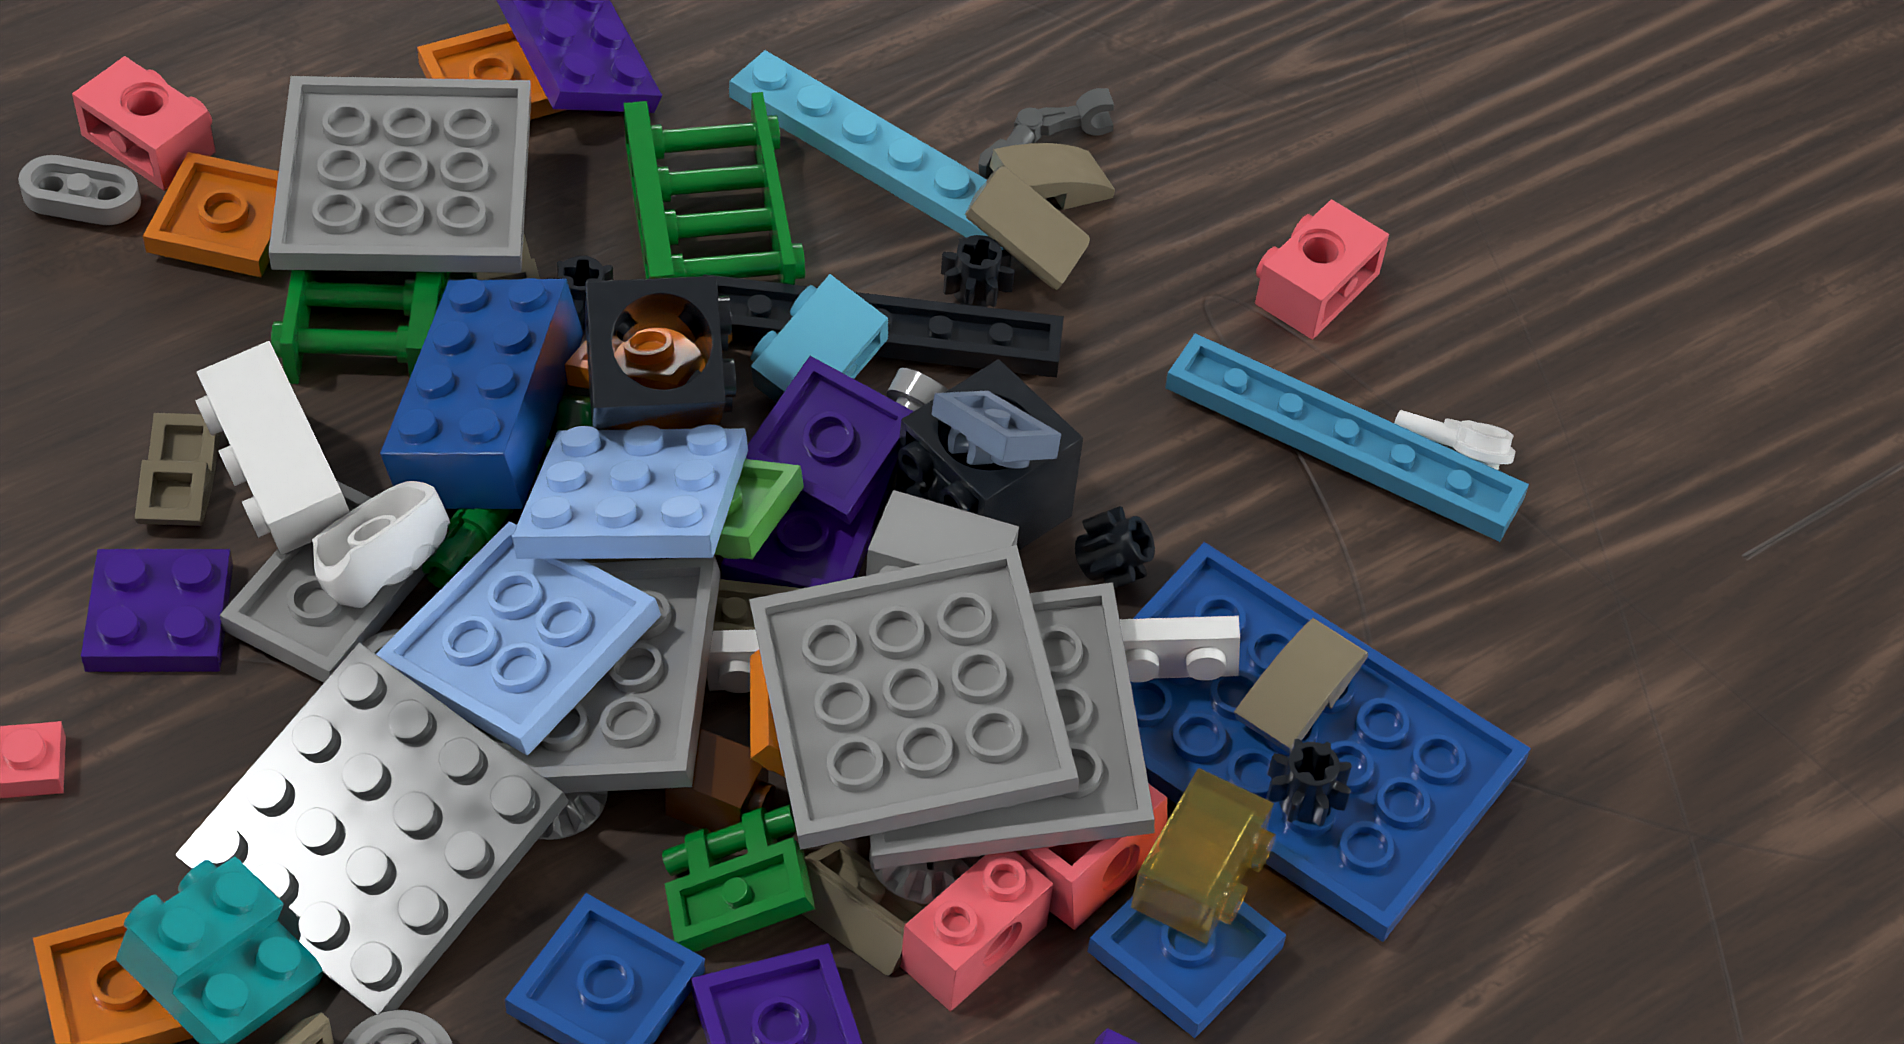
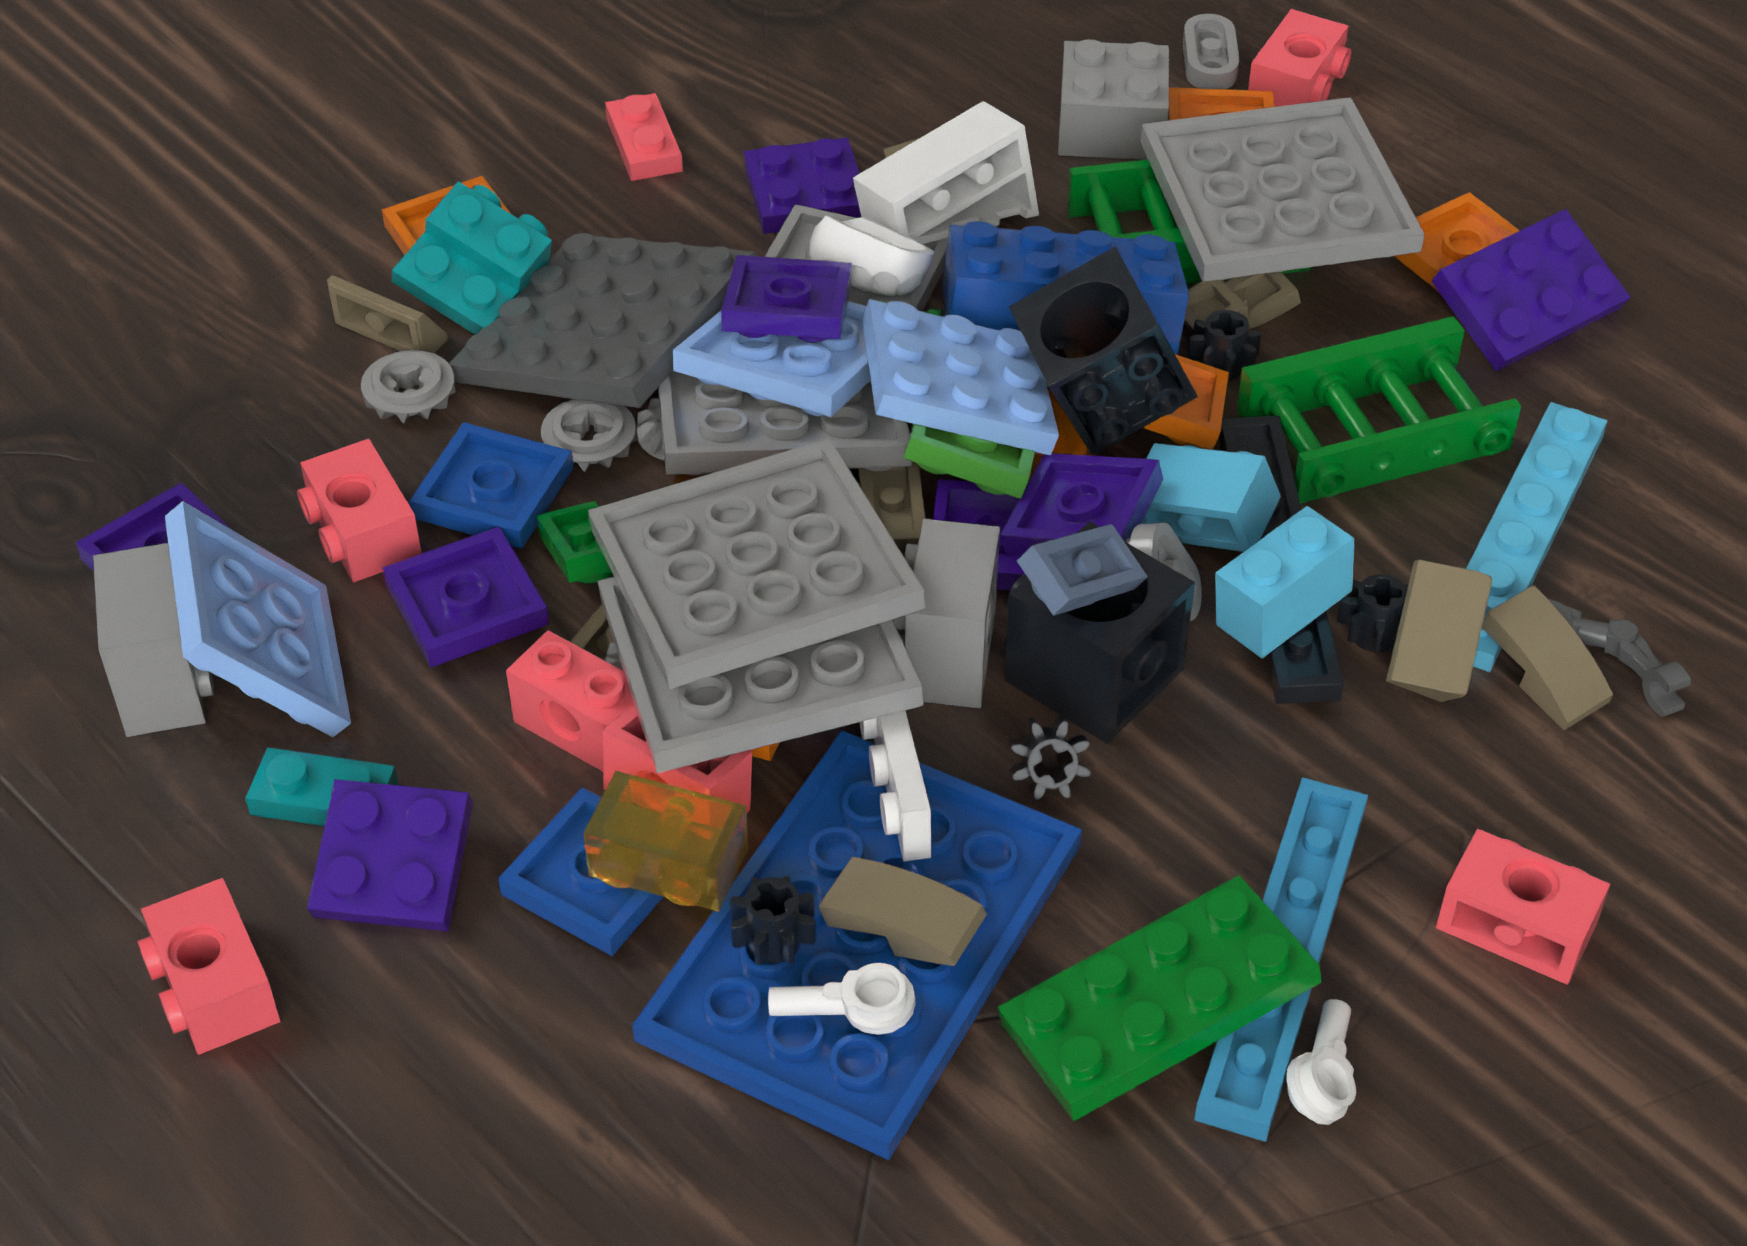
camera: 85 degrees right, 5 degrees down
none -> light grey gear [541,399,637,472]
none -> dark purple plate [721,255,852,342]
none -> white plate [768,963,916,1035]
none -> green plate [997,875,1322,1121]
none -> light grey brick [1058,39,1169,160]
none -> medium azure brick [1215,506,1354,659]

